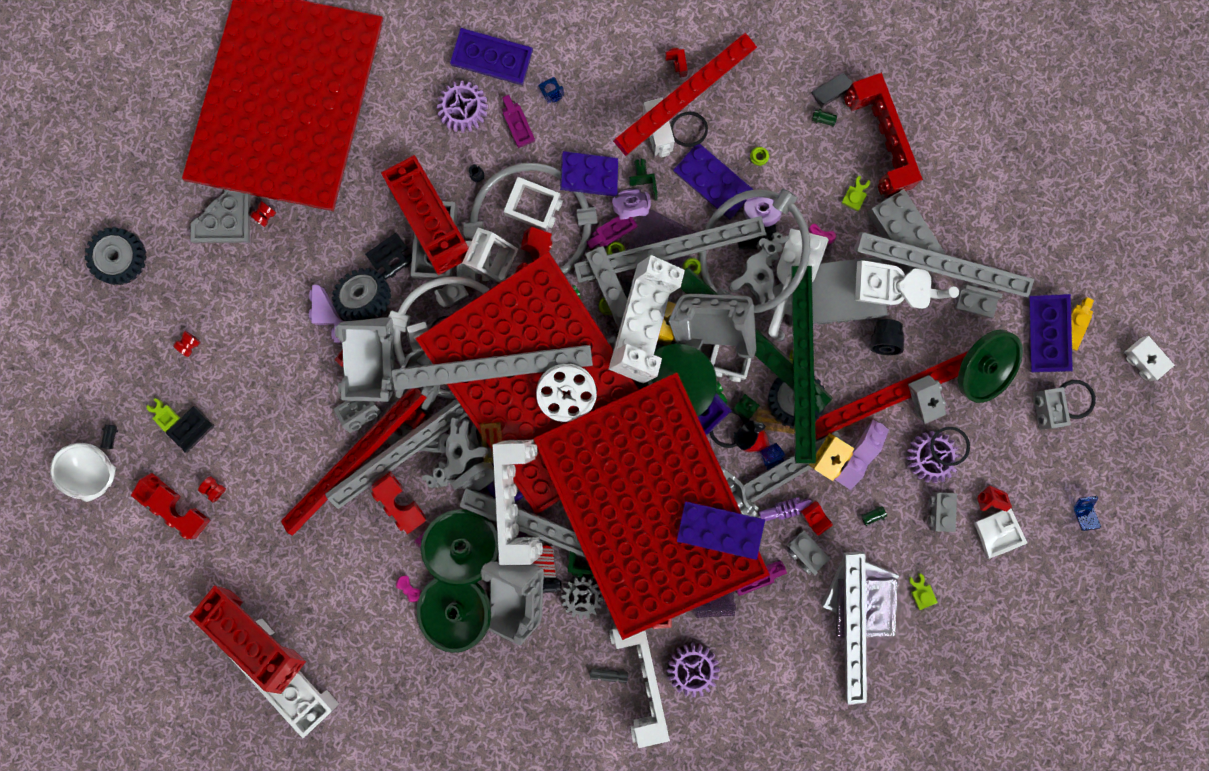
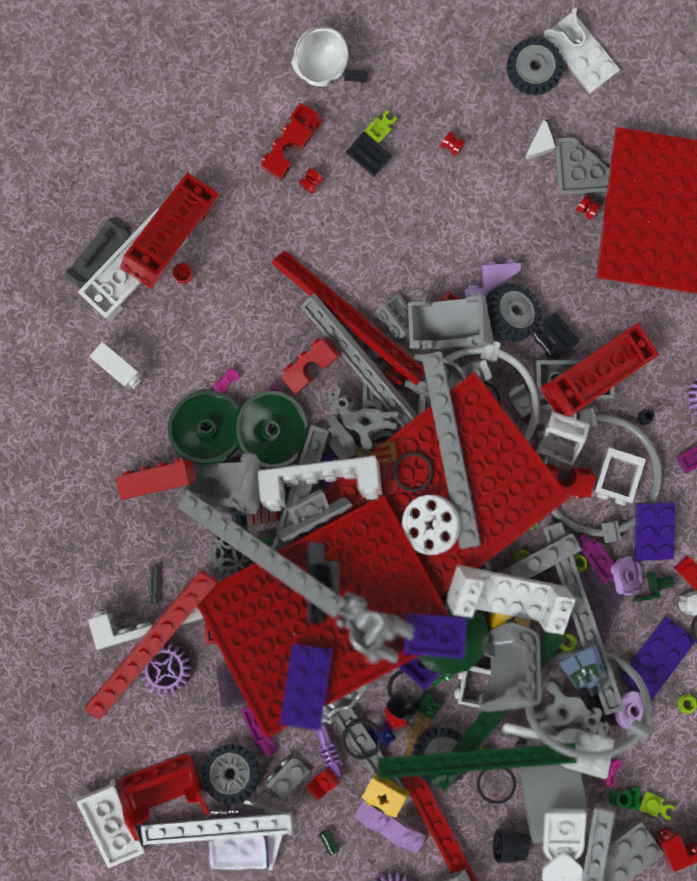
camera: 80 degrees right, 0 degrees up
none -> dark grey piece [64,218,129,288]
none -> white plate [76,779,144,868]
none -> red plate [84,569,217,720]
none -> white window [89,342,142,390]
none -> red brick [116,458,197,500]
none -> red windscreen [119,754,209,841]
none -> red wheel [172,263,193,284]
none -> light grey plate [178,491,347,618]
none -> wheel [201,744,260,805]
none -> light grey bracket [276,489,352,542]
none -> black bracket [308,542,339,623]
none -> light grey animal [336,592,415,663]
none -> black piece [342,719,382,760]
none -> black piece [394,453,433,492]
none -> dark purple plate [404,614,467,659]
none -> black piece [477,769,516,804]
none -> white slope [525,120,555,160]
none -> white plate [543,8,620,94]
none -> sand blue torso [559,645,606,696]
none -> green plate [609,786,640,810]

